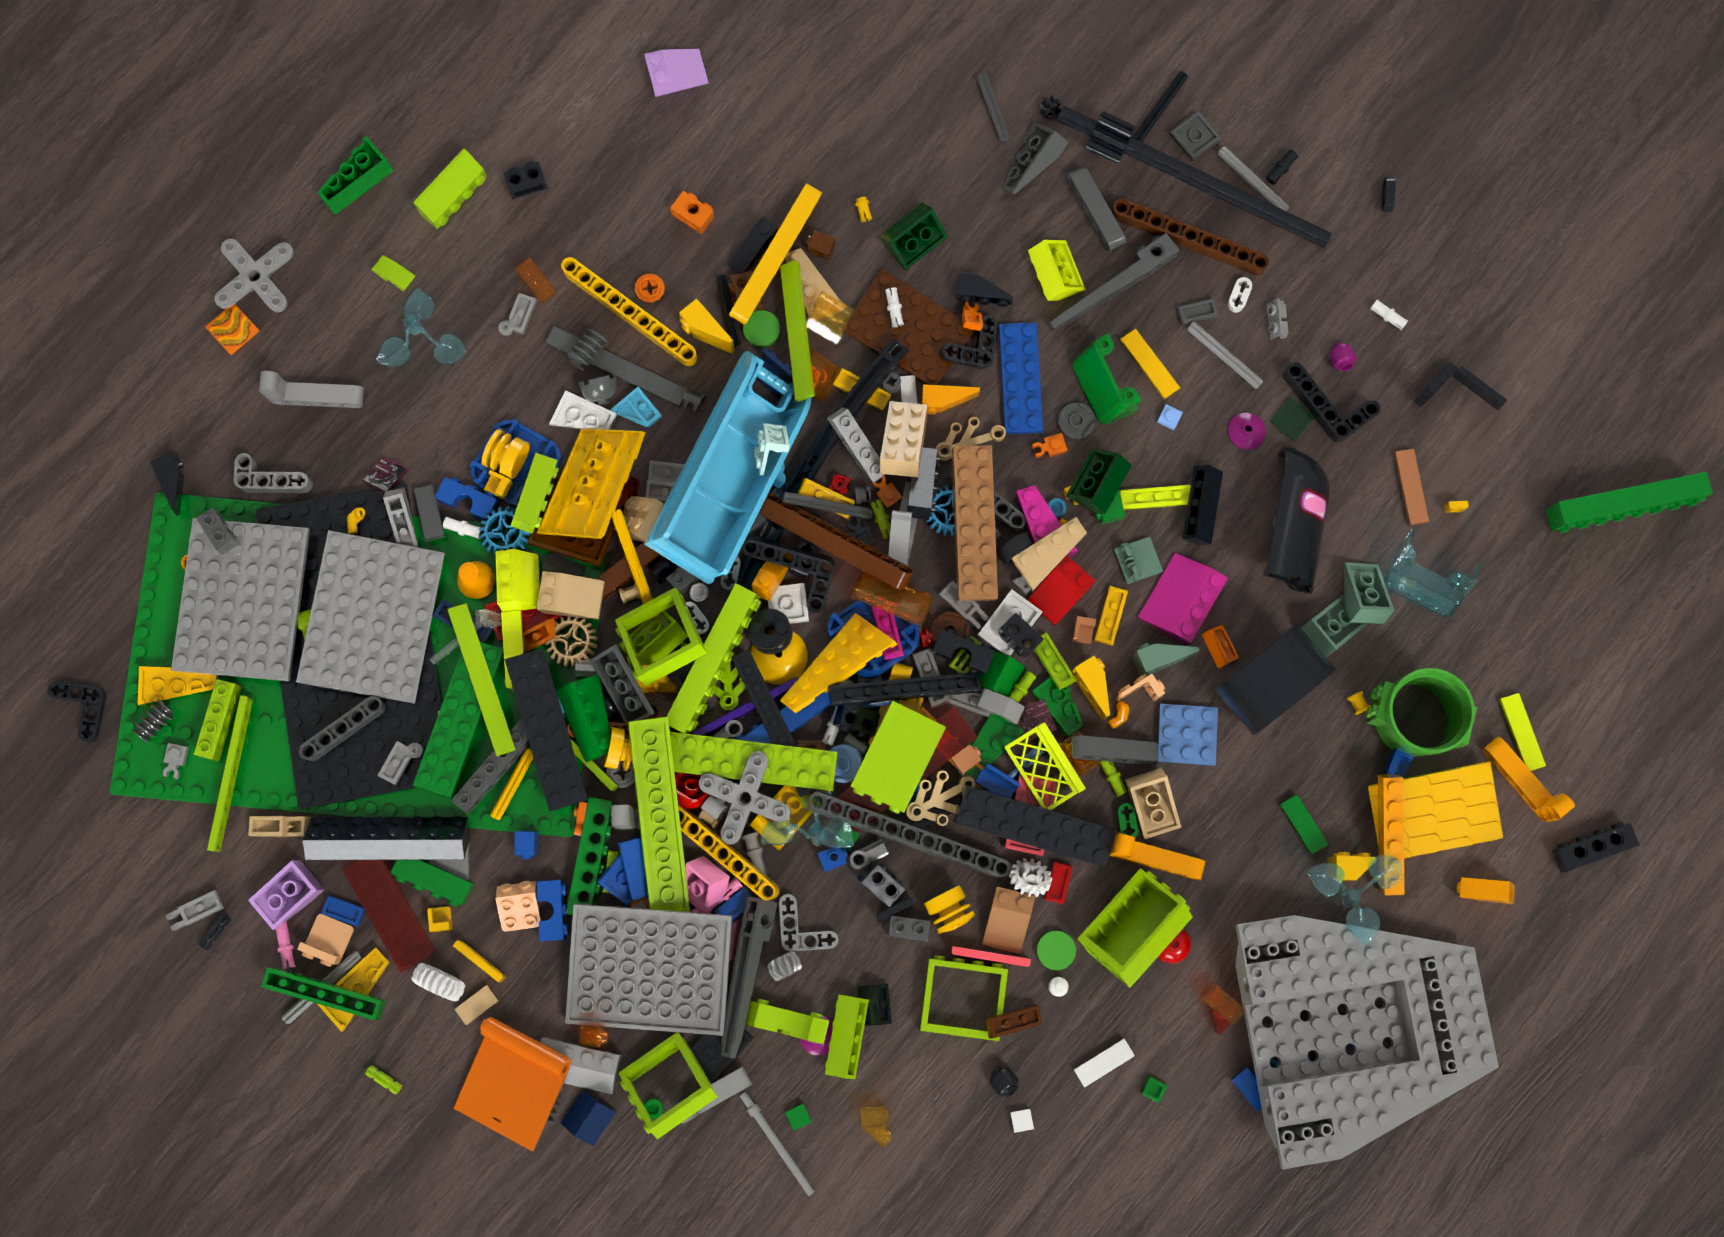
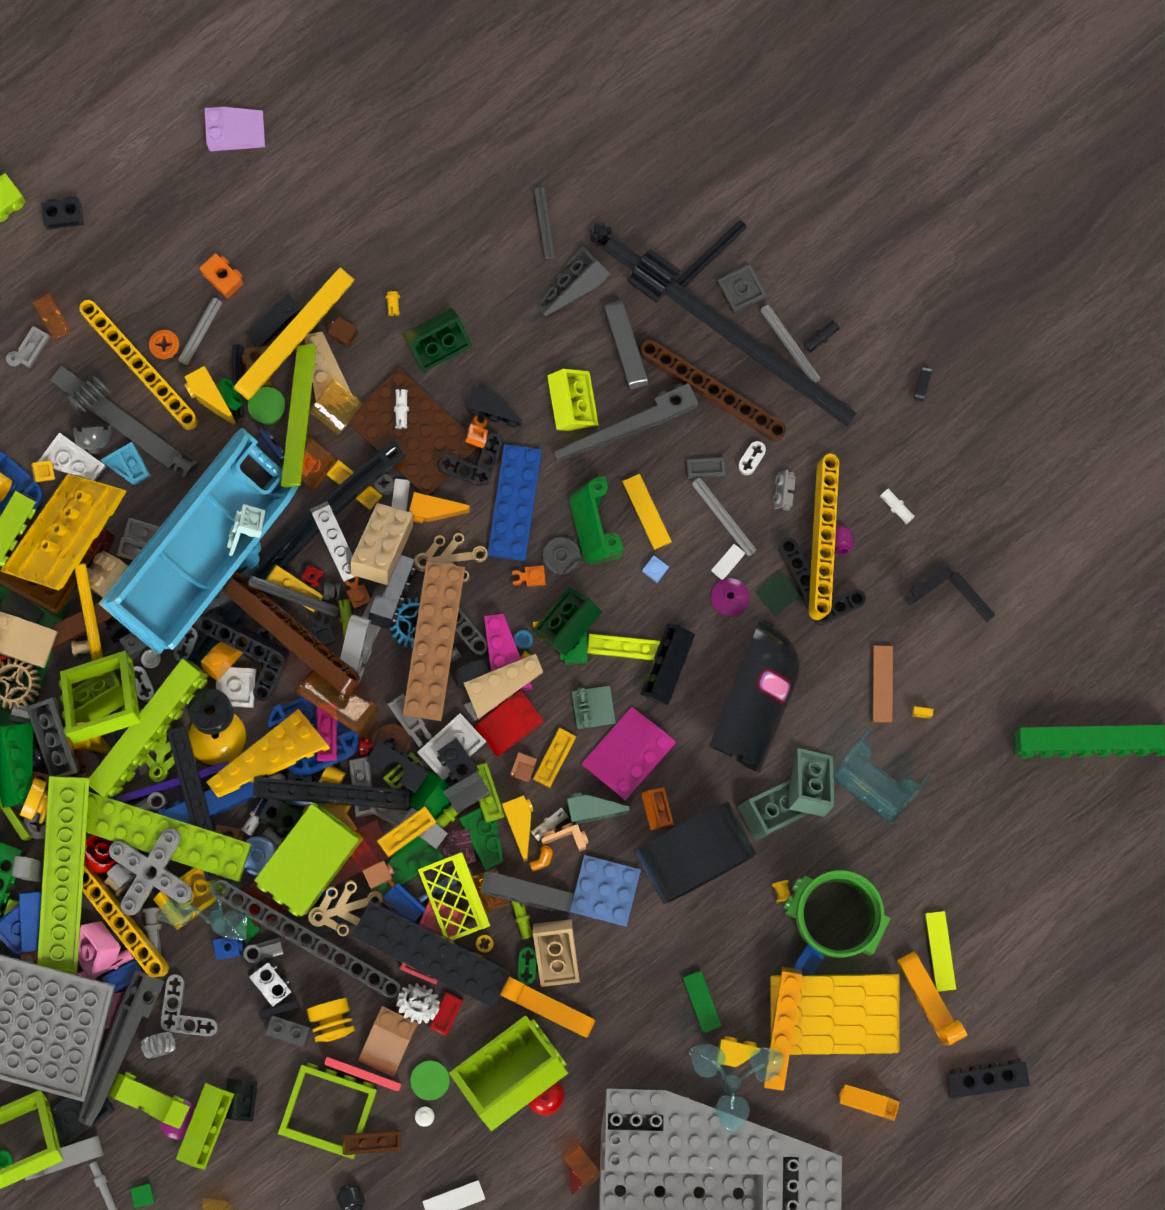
camera: 10 degrees right, 0 degrees up
none -> yellow tile [31,460,55,483]
none -> light grey axle [178,297,222,365]
none -> green beam [216,377,243,411]
none -> yellow tile [377,806,437,857]
none -> dark grey panel [444,772,491,813]
none -> yellow bush [476,935,494,953]
none -> white pin [531,808,569,841]
none -> white sticker [711,544,745,580]
none -> yellow beam [809,454,839,620]

